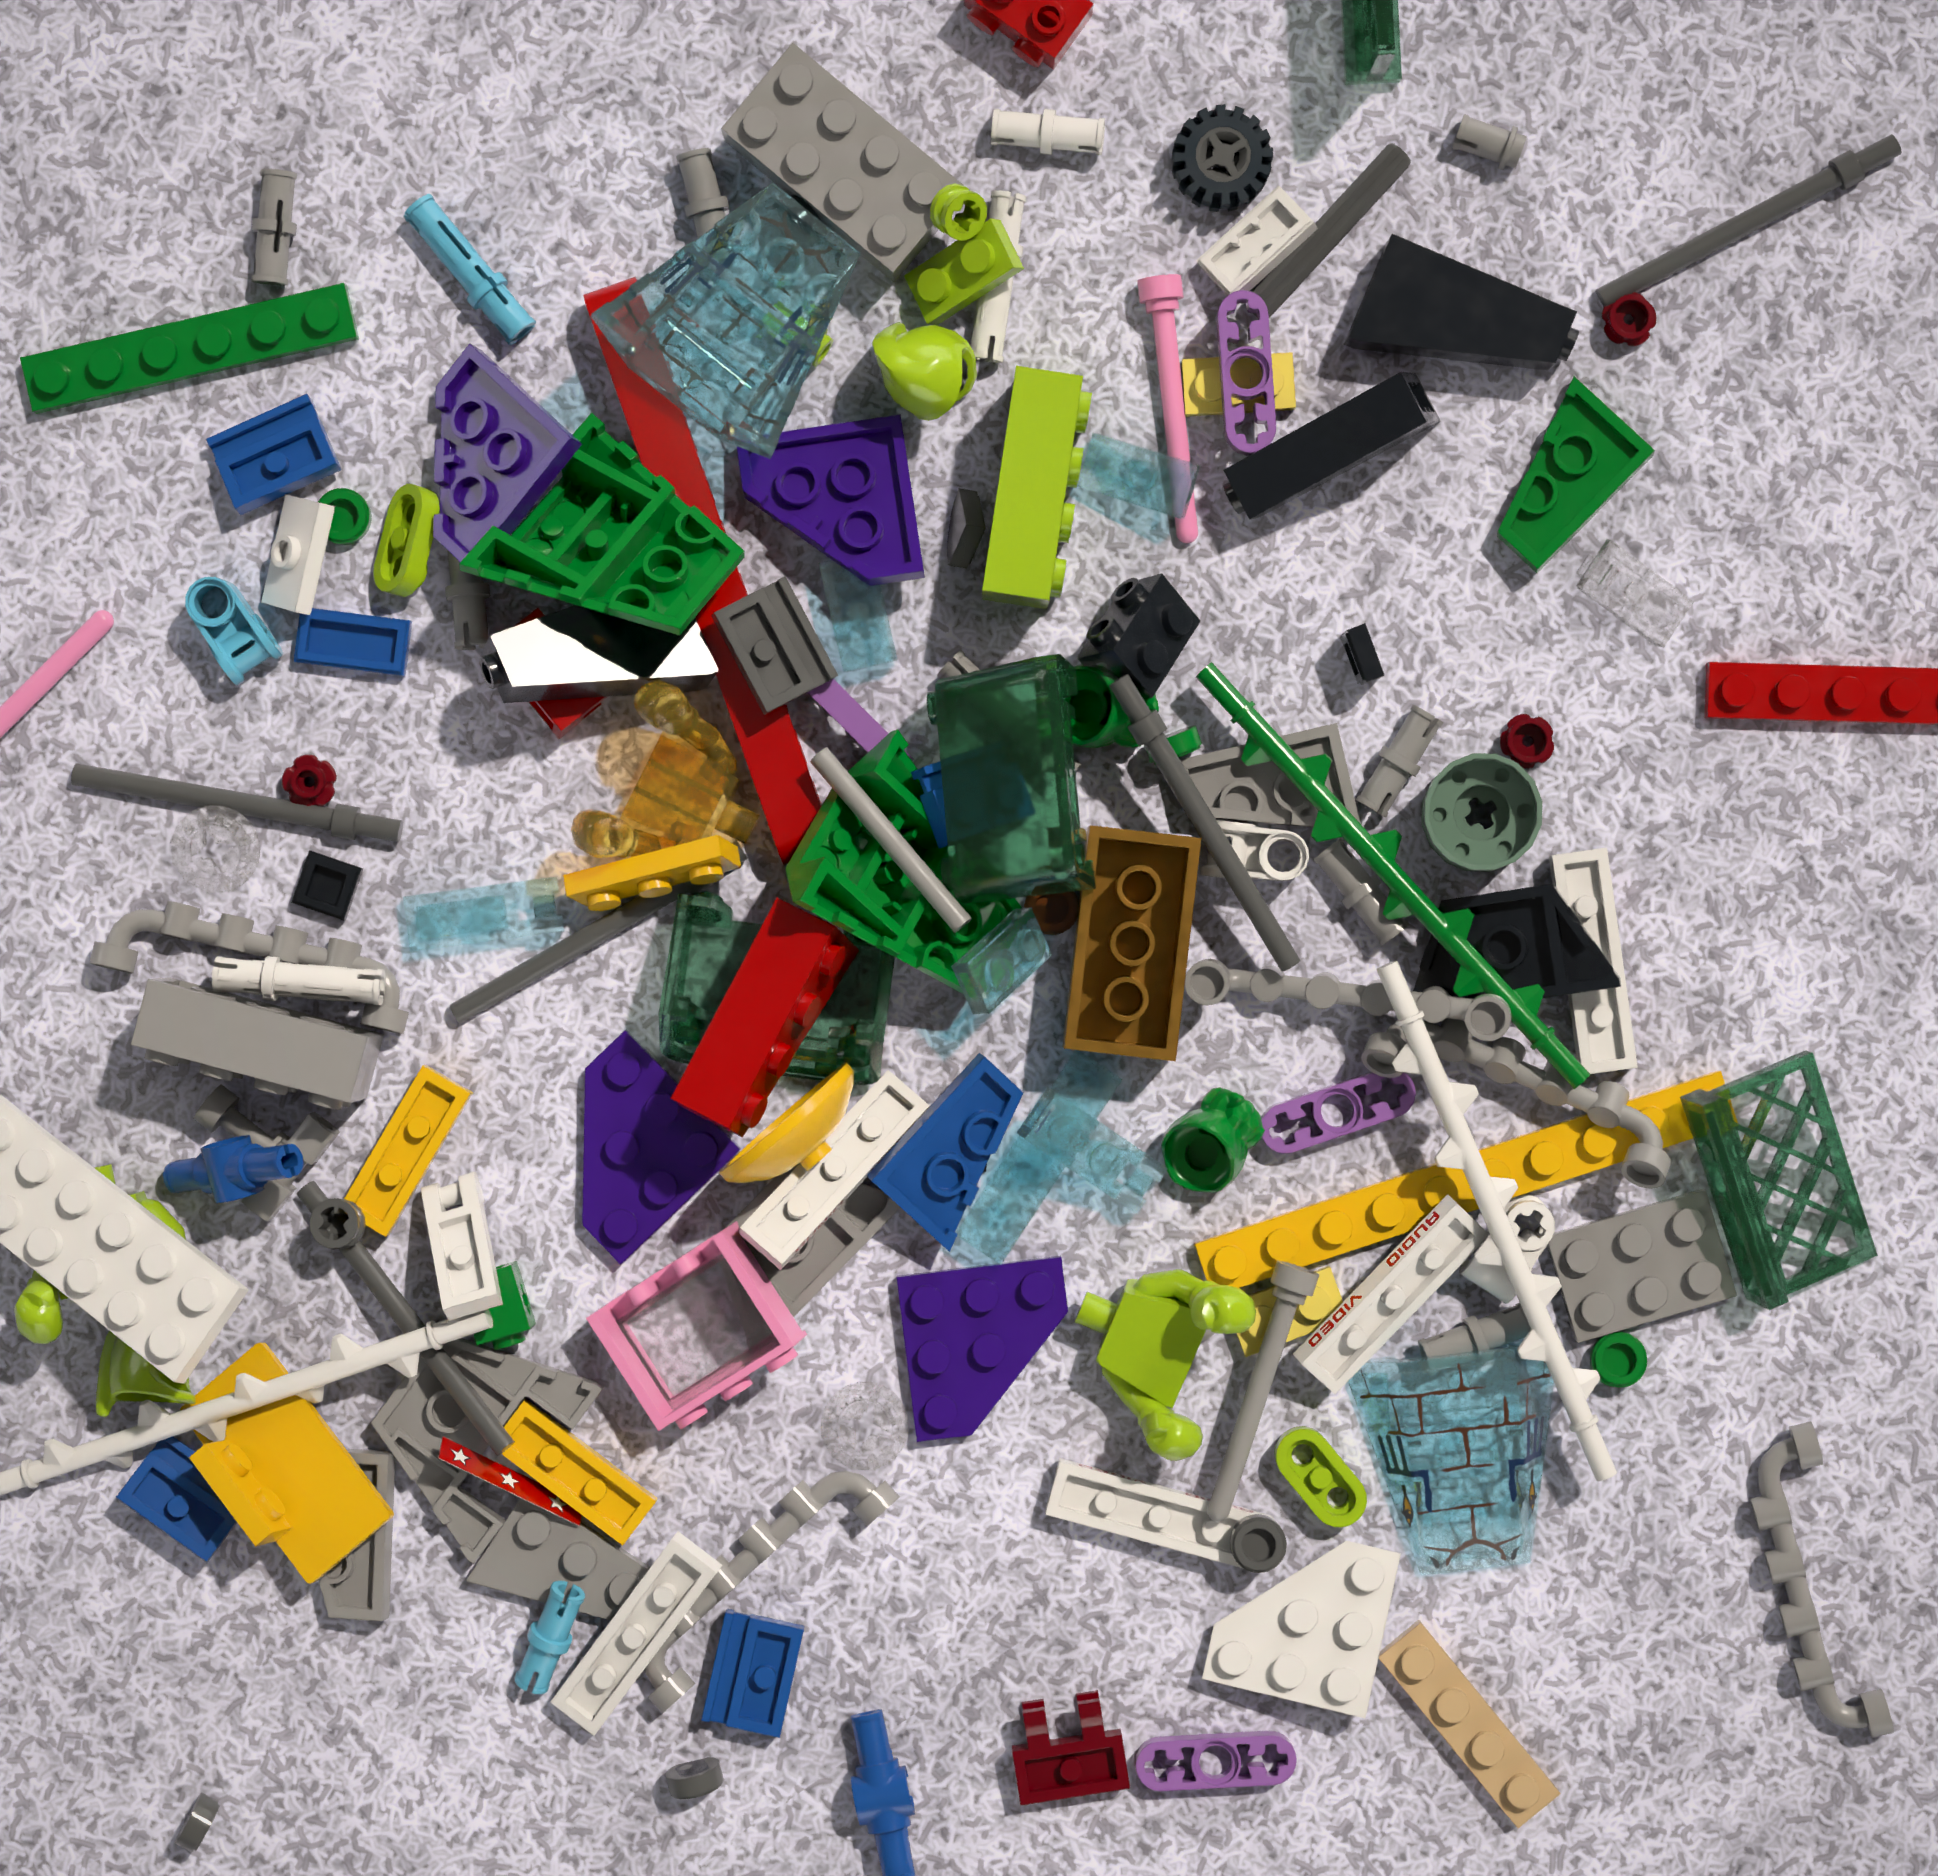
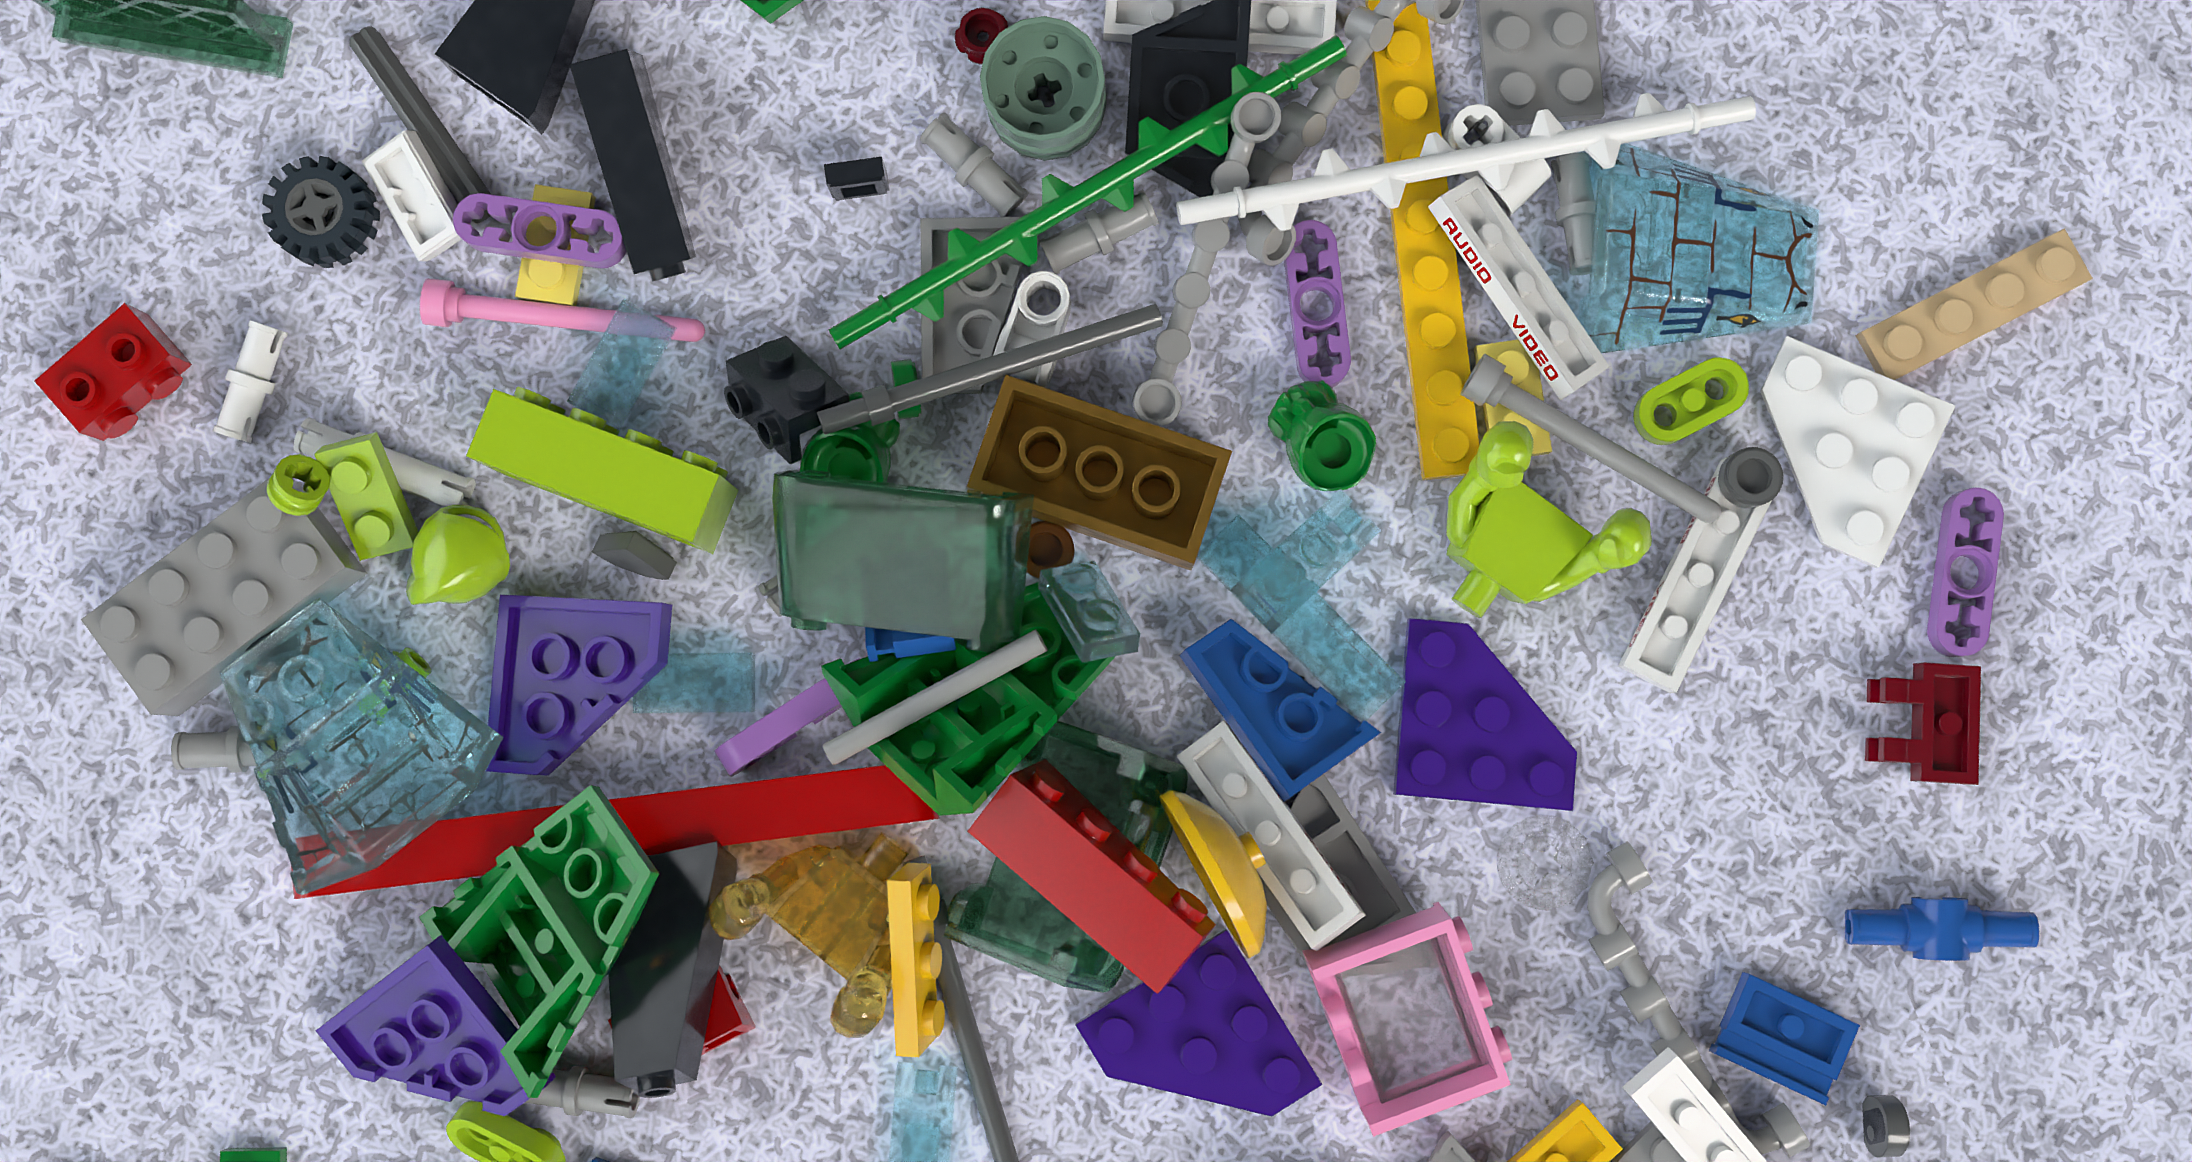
camera: 70 degrees left, 5 degrees down
medium azure pin [403,194,536,345] -> none
dark grey plate [711,576,838,715] -> none
green tile [1589,1332,1647,1388] -> none

